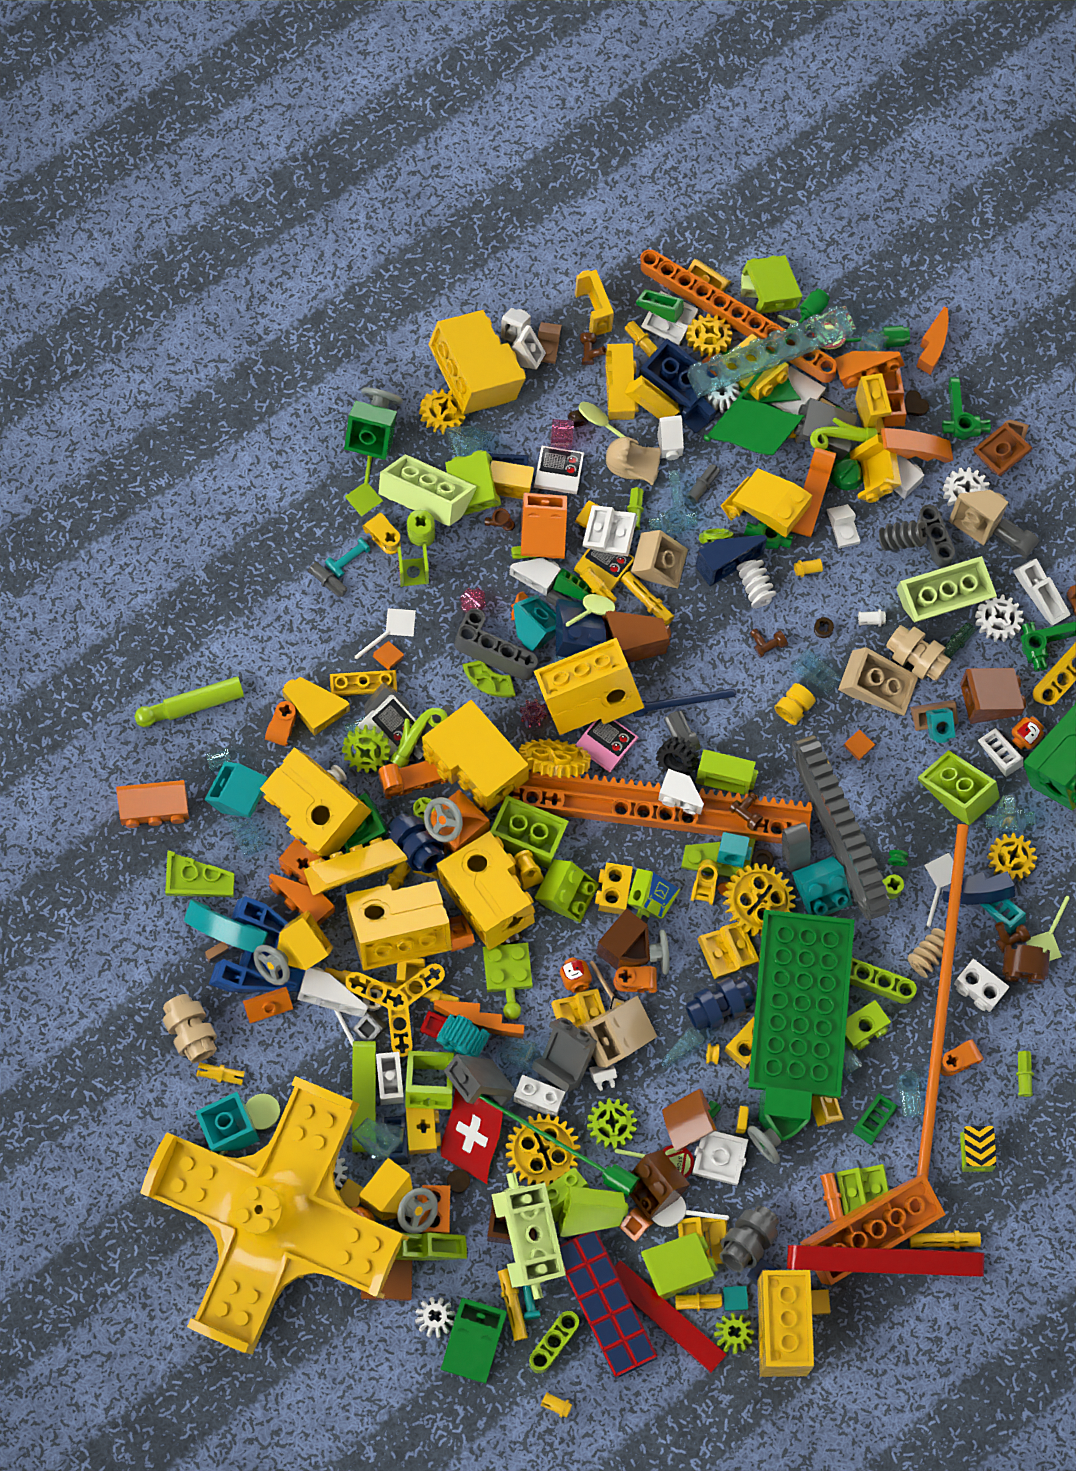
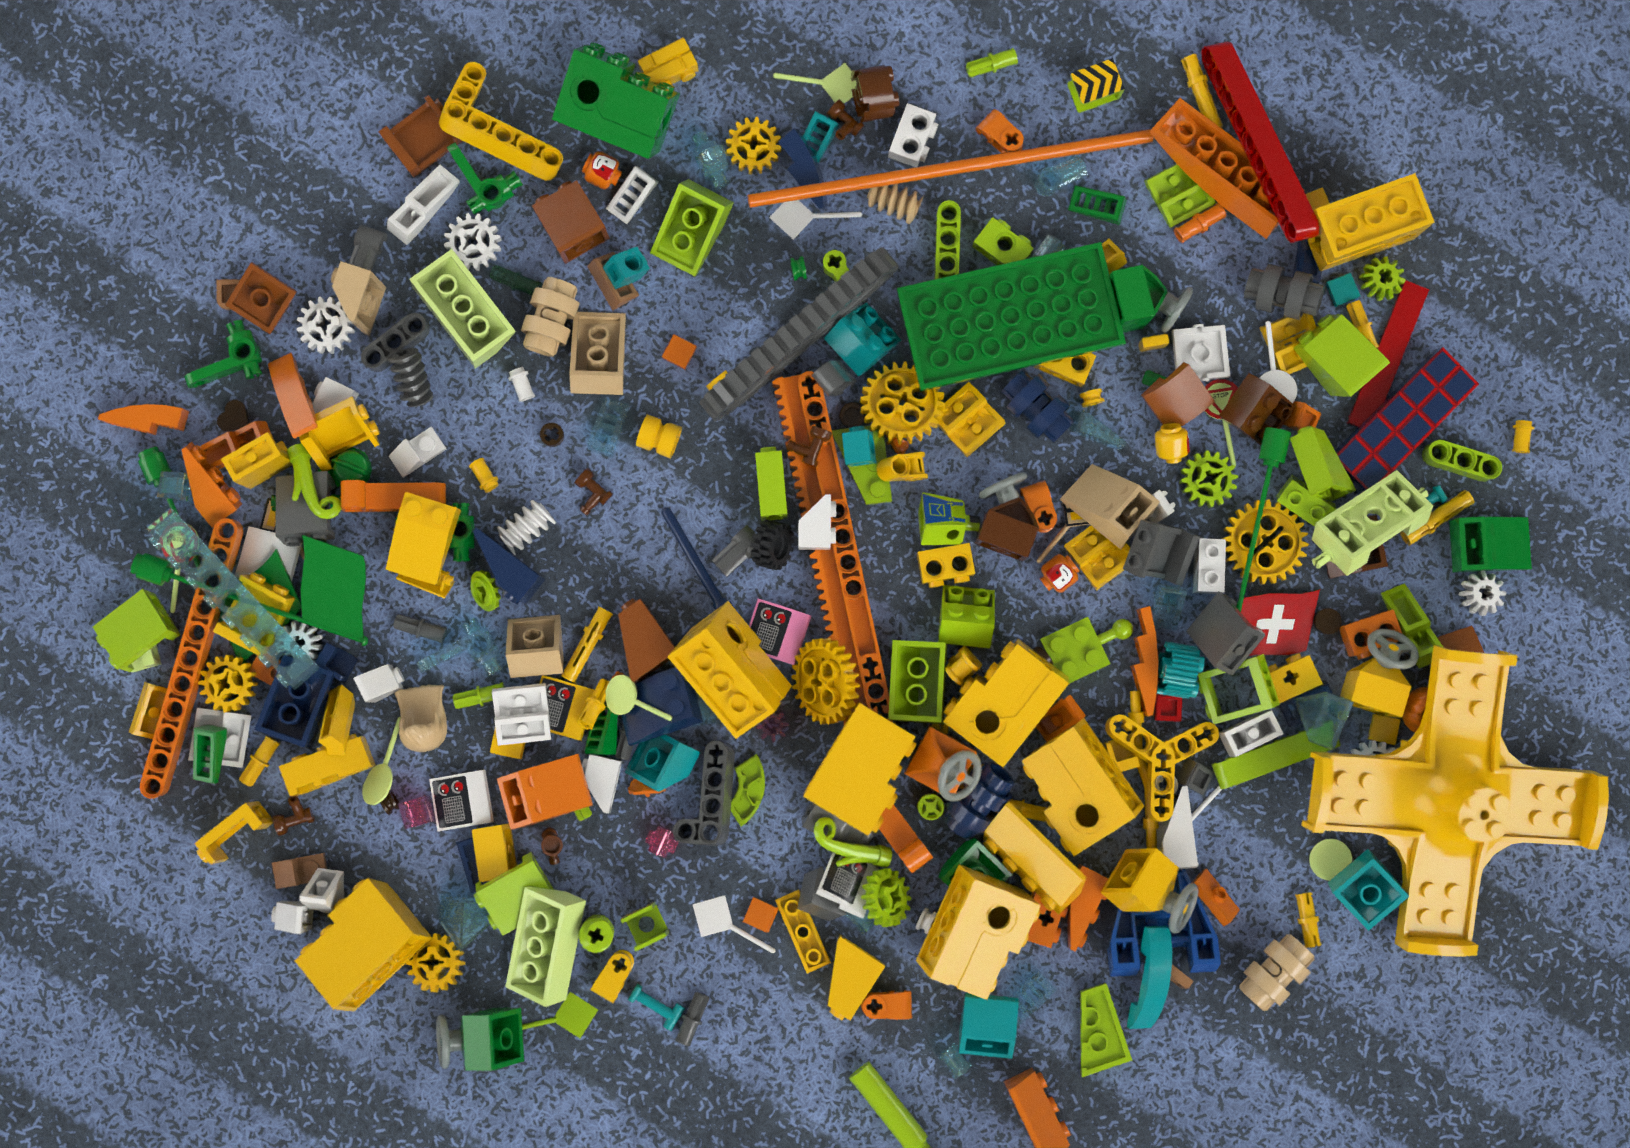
camera: 110 degrees left, 15 degrees up
none -> yellow head [1155,423,1190,464]

